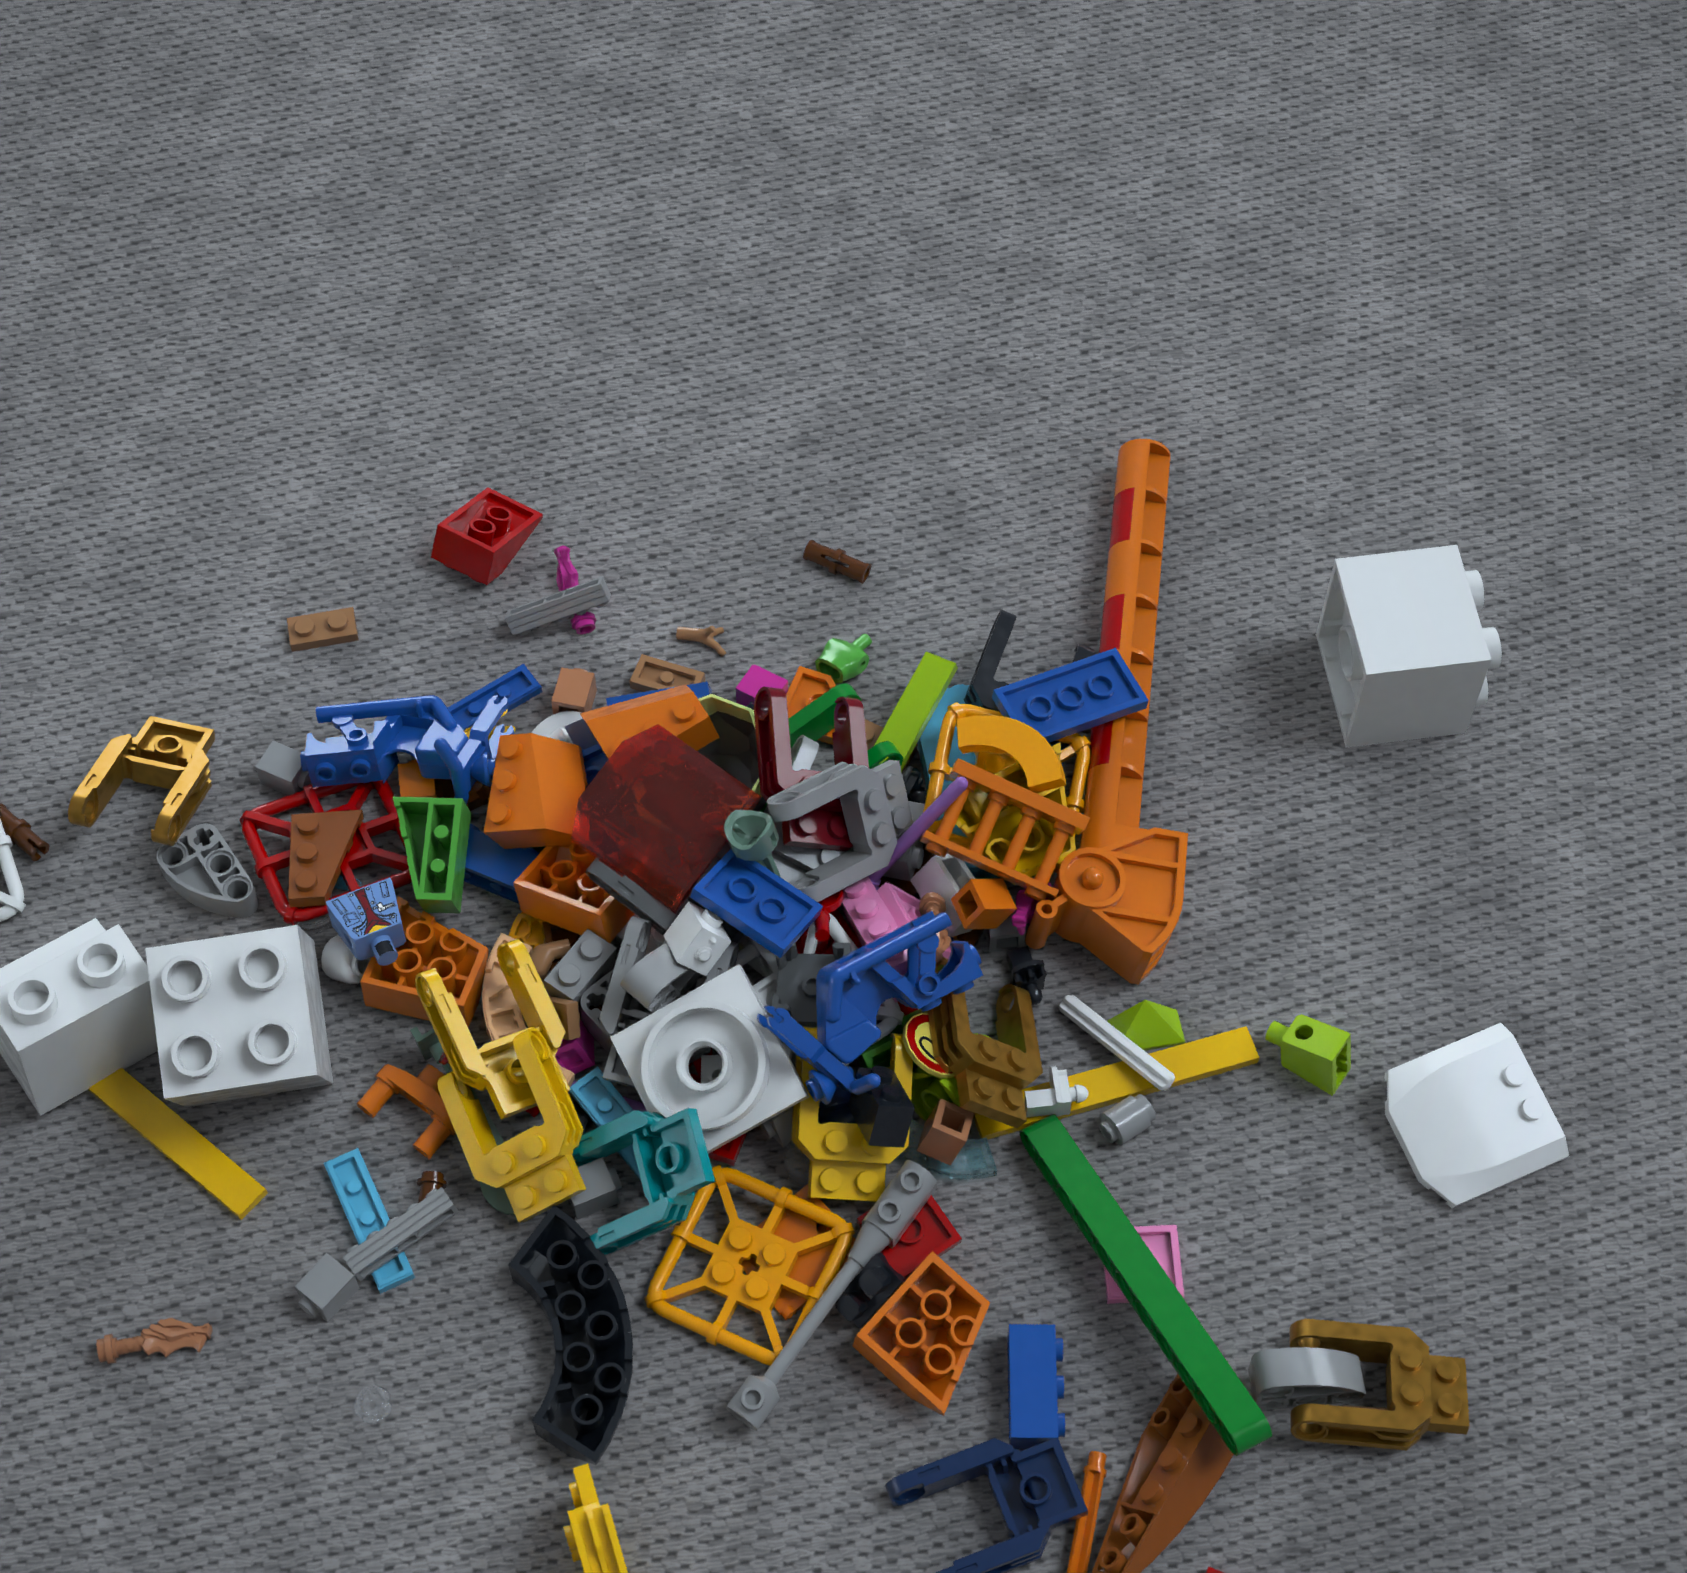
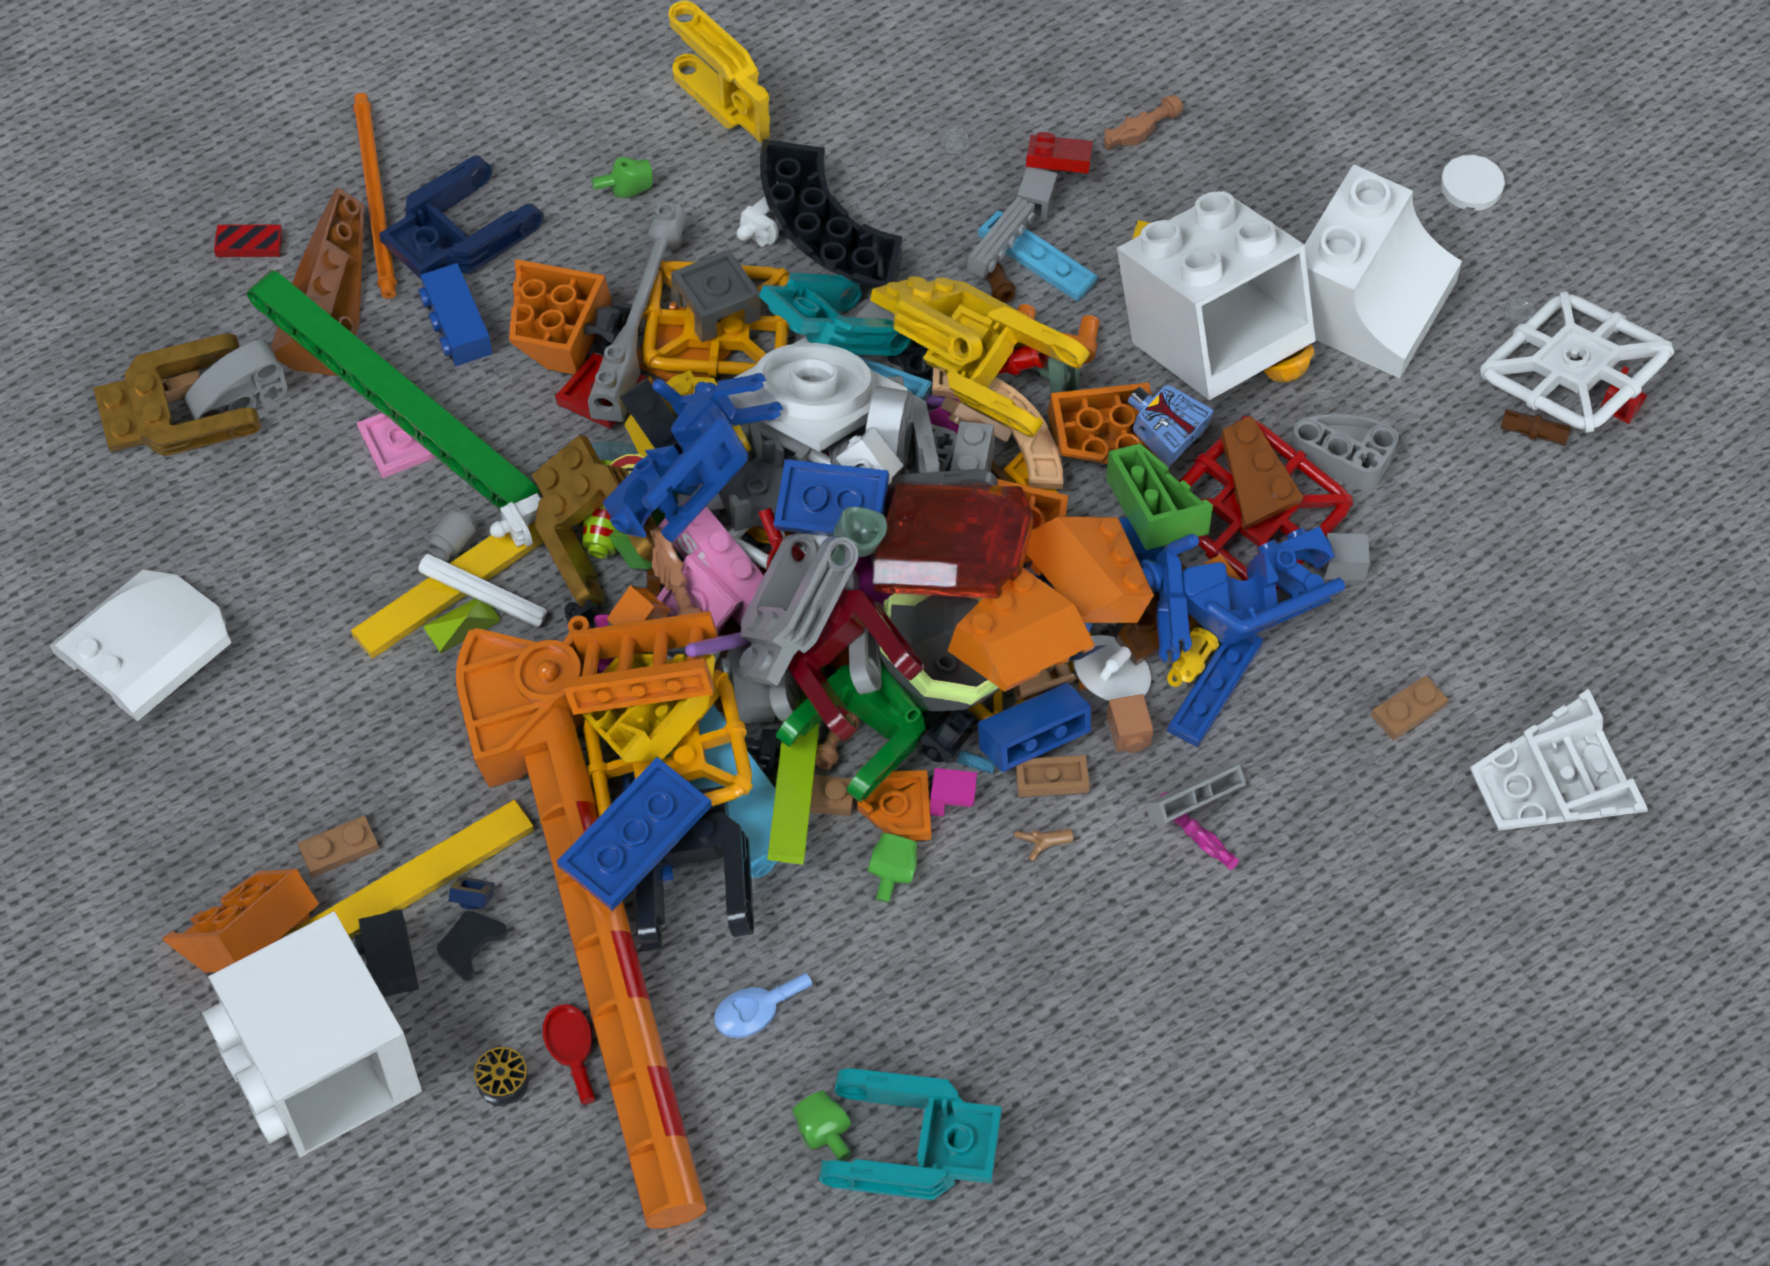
camera: 155 degrees right, 0 degrees up
pearl gold plate [68,716,215,846] -> none
red slope [431,487,543,585] -> none
medium nougat arm [530,938,571,982] -> none
reddish brown pin [803,540,871,584] -> none
nougat brick [916,1098,974,1165] -> none
light orange tile [957,715,1066,793] -> none
lime torso [1265,1014,1351,1096] -> none
none -> orange wedge [162,869,319,973]
none -> yellow tile [283,799,534,940]
none -> medium nougat plate [297,815,379,878]
none -> black brick [354,909,419,997]
none -> black piece [437,911,507,981]
none -> dark blue plate [448,876,495,910]
none -> black wheel [474,1047,529,1106]
none -> red piece [542,1004,595,1105]
none -> bright green piece [591,157,653,198]
none -> dark grey panel [671,249,761,343]
none -> light blue piece [714,973,812,1038]
none -> white piece [736,197,779,247]
none -> bright green piece [792,1090,851,1161]
none -> teal plate [819,1068,1002,1200]
none -> red plate [1026,132,1093,174]
none -> white wedge [1470,689,1648,831]

